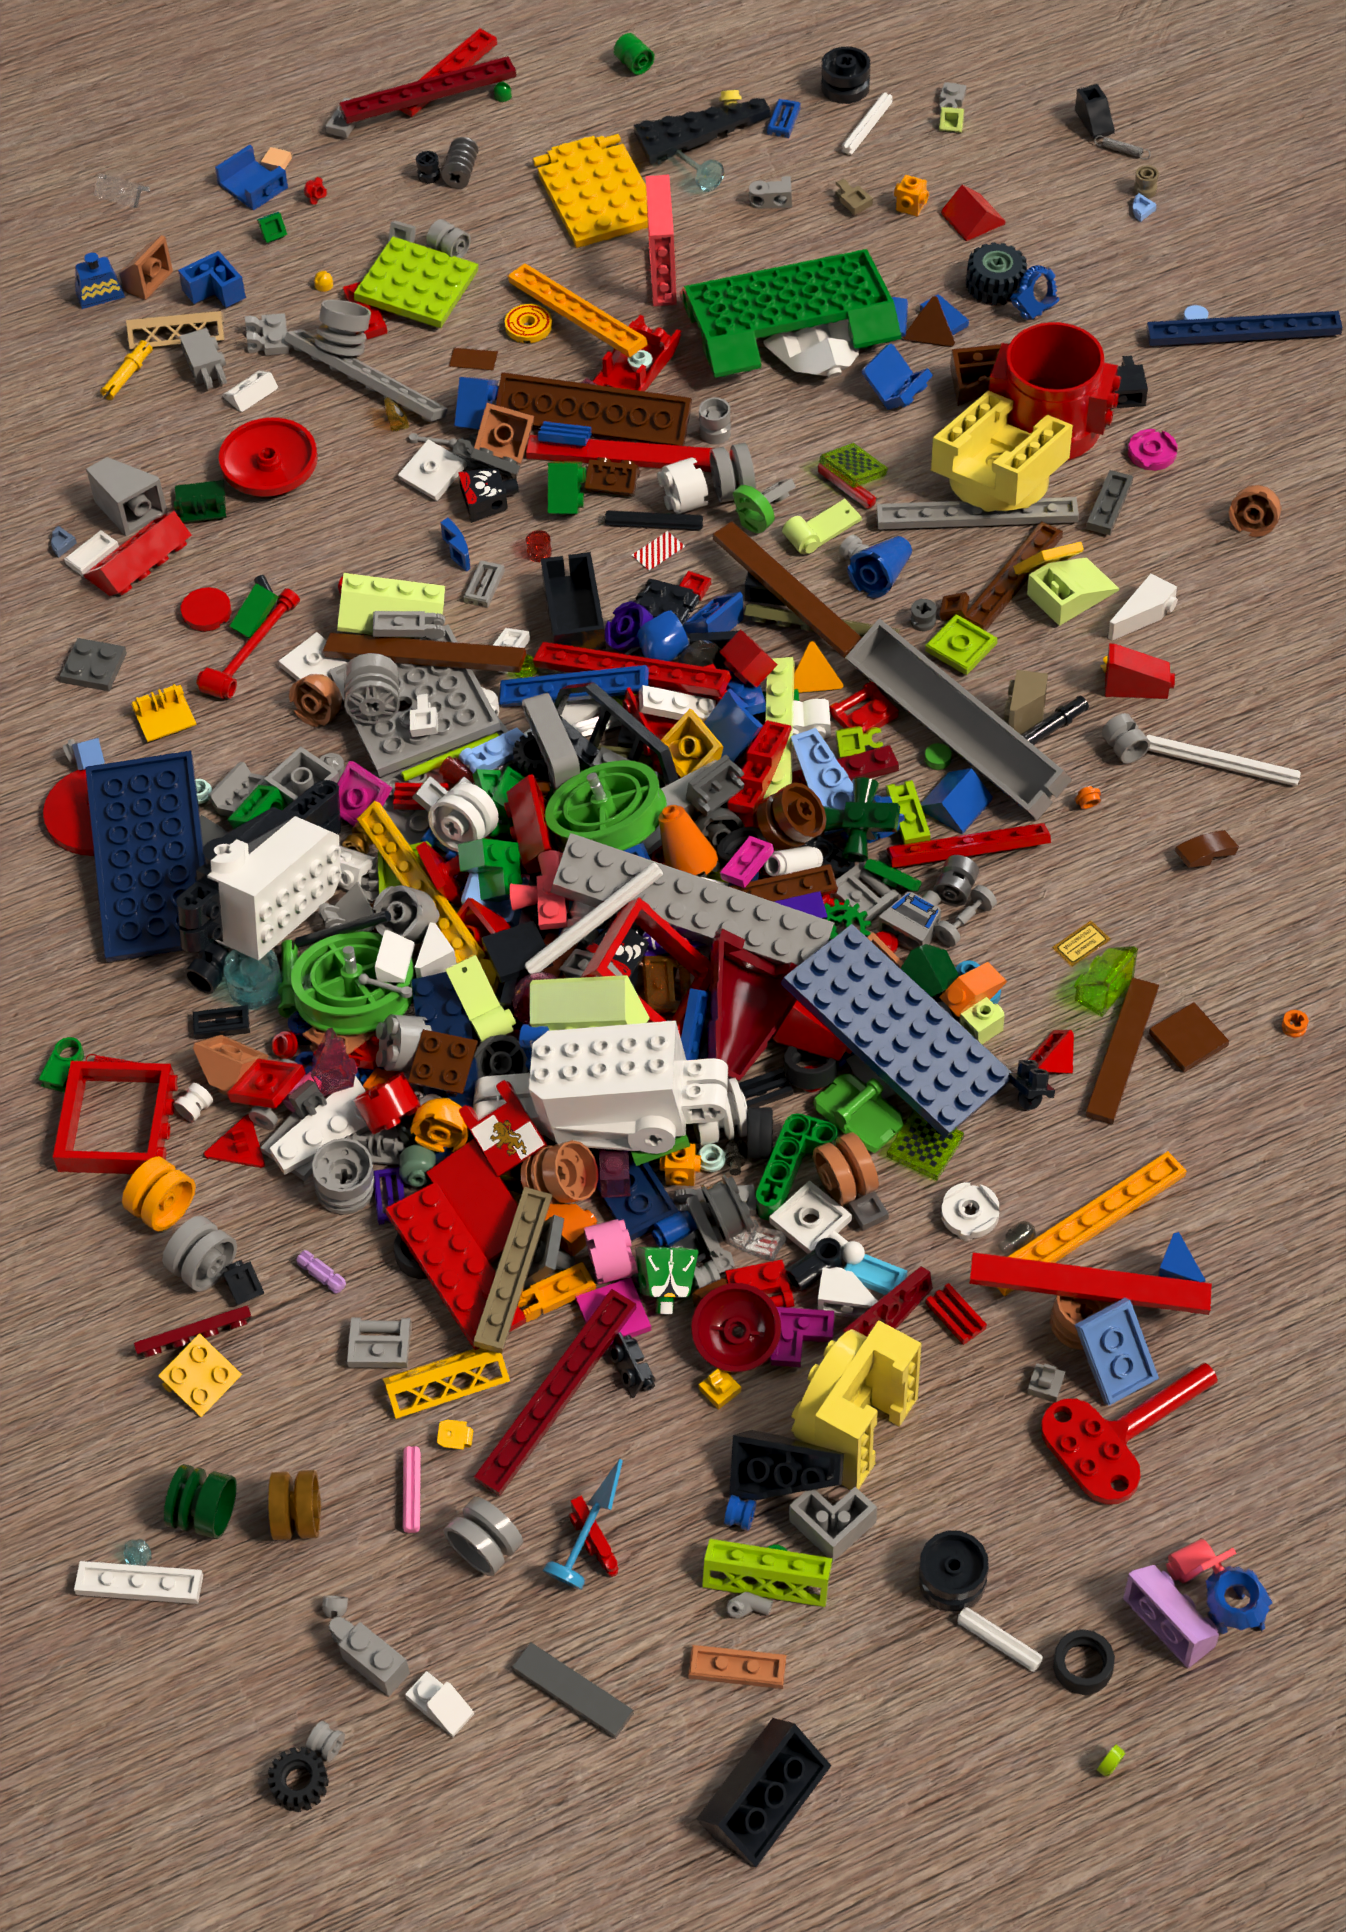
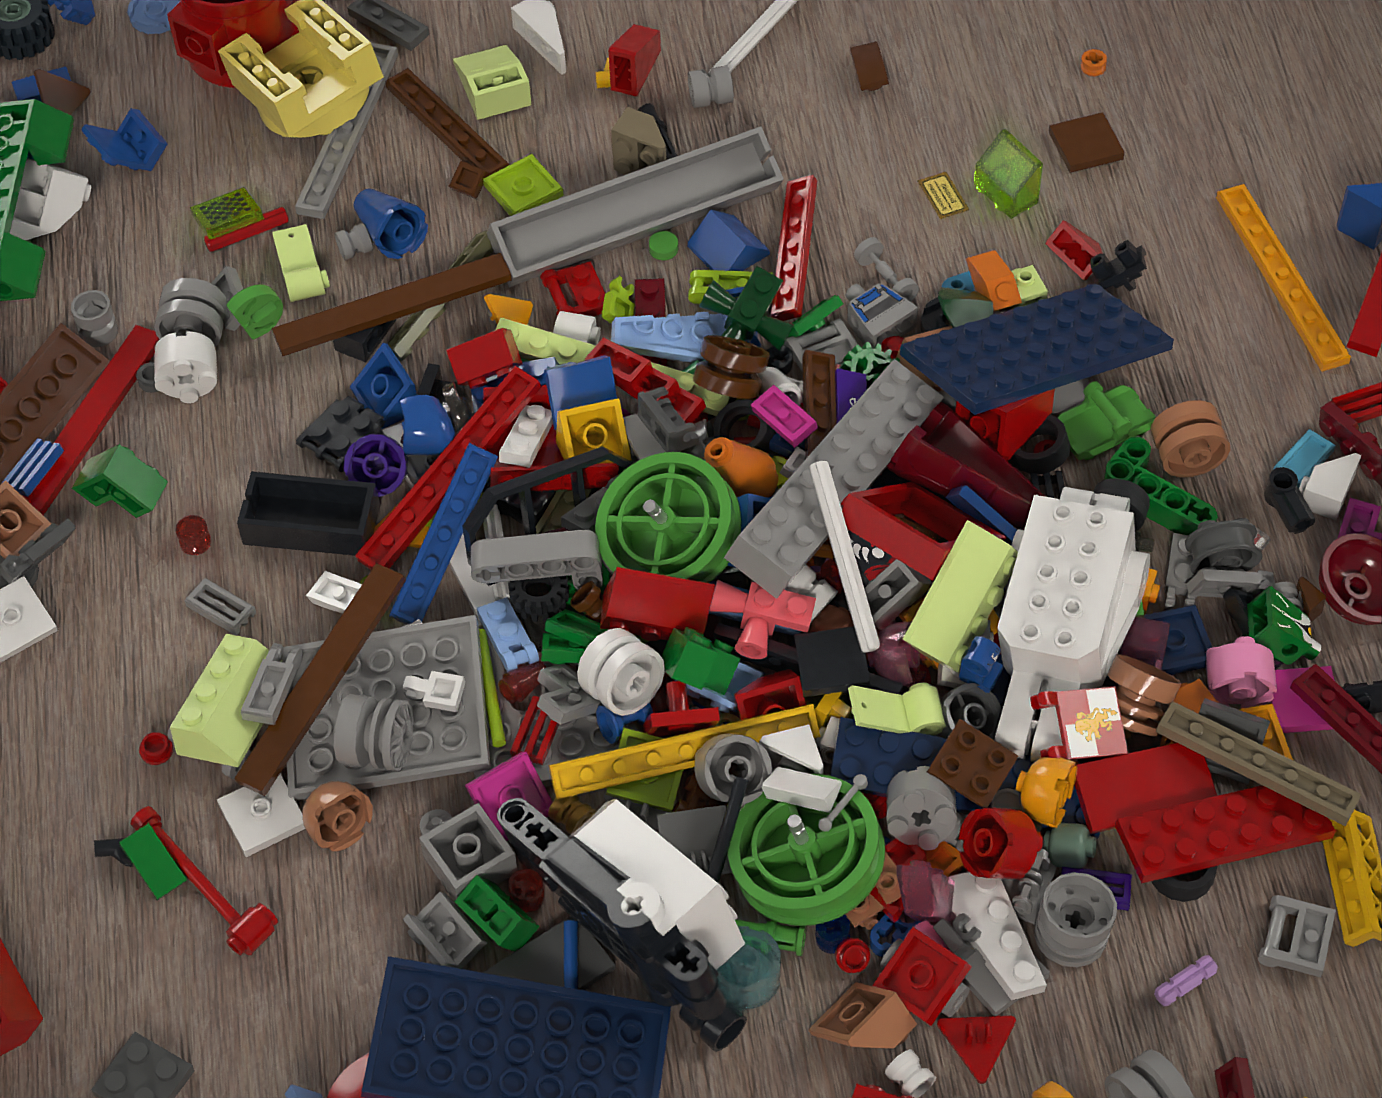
camera: 75 degrees left, 0 degrees up
yellow hinge [131,684,197,742] -> none
red tile [181,587,232,631] -> none
black tile [193,1005,250,1040] -> none
black bracket [222,1260,265,1306] -> none
blue slope [440,518,470,572] -> none
black torso [458,468,519,523] -> none
reddish brown bracket [585,457,640,496] -> none
black axle [605,510,703,530] -> none
sticker [632,531,685,571] -> none
blue brick [652,1211,697,1247] -> none
red tile [679,571,711,602] -> none
red plate [725,1259,794,1308] -> none
white plate [769,1181,865,1265] -> none
flat silver plate [849,1191,889,1231] -> none
clear neon green tile [887,1109,964,1181] -> none
dark grey wheel [911,599,936,631] -> none
flat silver wheel [933,855,979,906] -> none
white plate [941,1183,999,1241] -> none
reddish brown wedge [950,343,1010,406] -> none
clear smoke cylinder [998,1221,1036,1254] -> none
yellow tile [1013,542,1084,575] -> none
orange plate [1075,786,1101,809] -> none
reddish brown tile [1086,977,1159,1125] -> none

